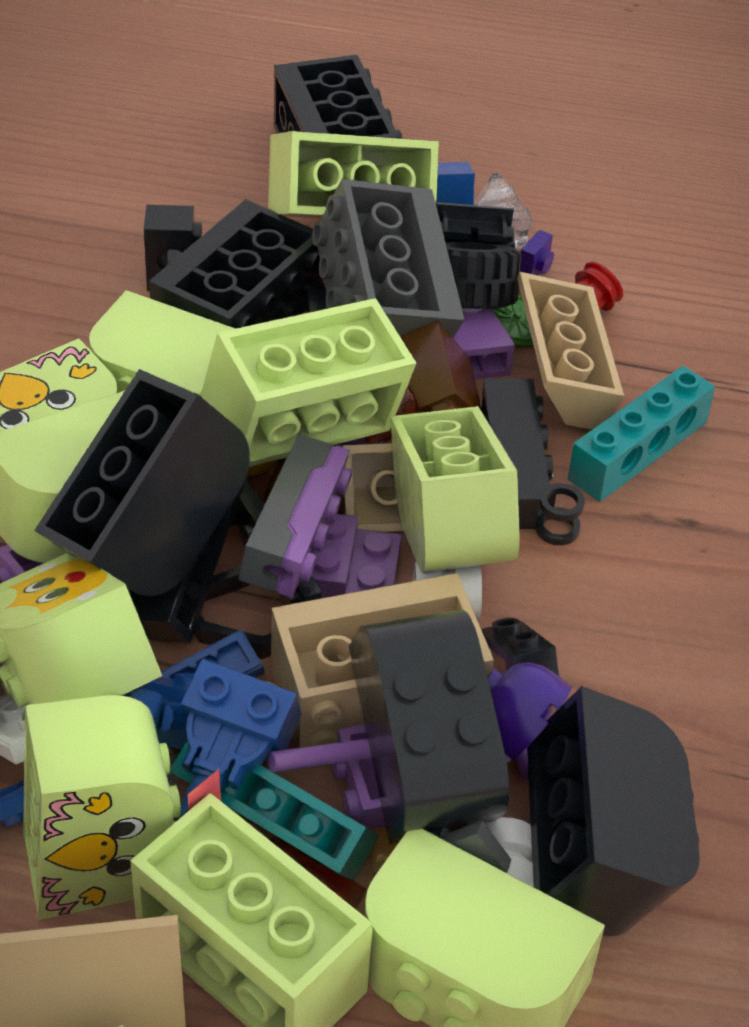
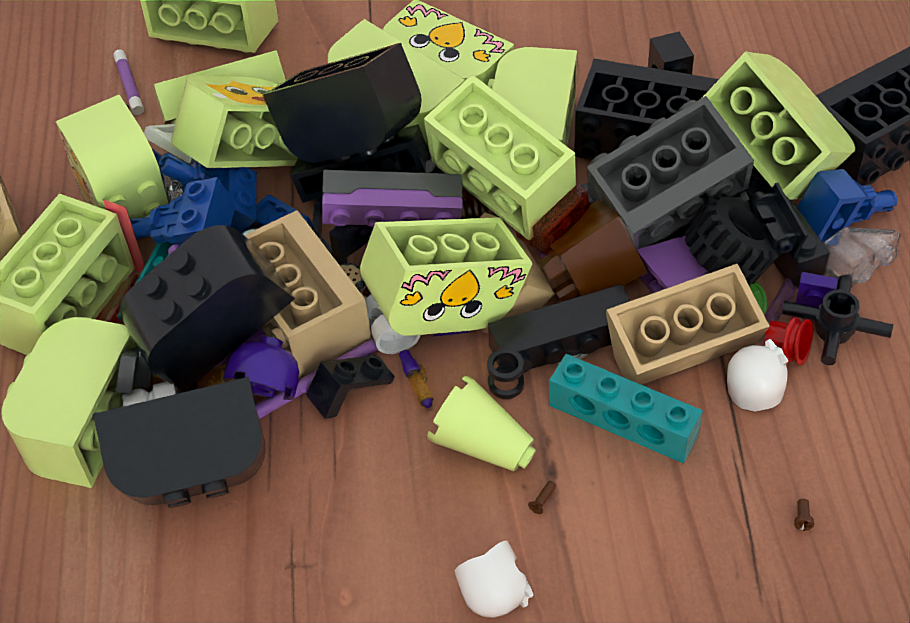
camera: 80 degrees right, 5 degrees up
none -> piece [399,350,434,408]
none -> yellowish green cone [427,375,536,471]
none -> reddish brown piece [528,481,556,514]
none -> white helmet [727,339,788,412]
none -> black bar [782,275,893,365]

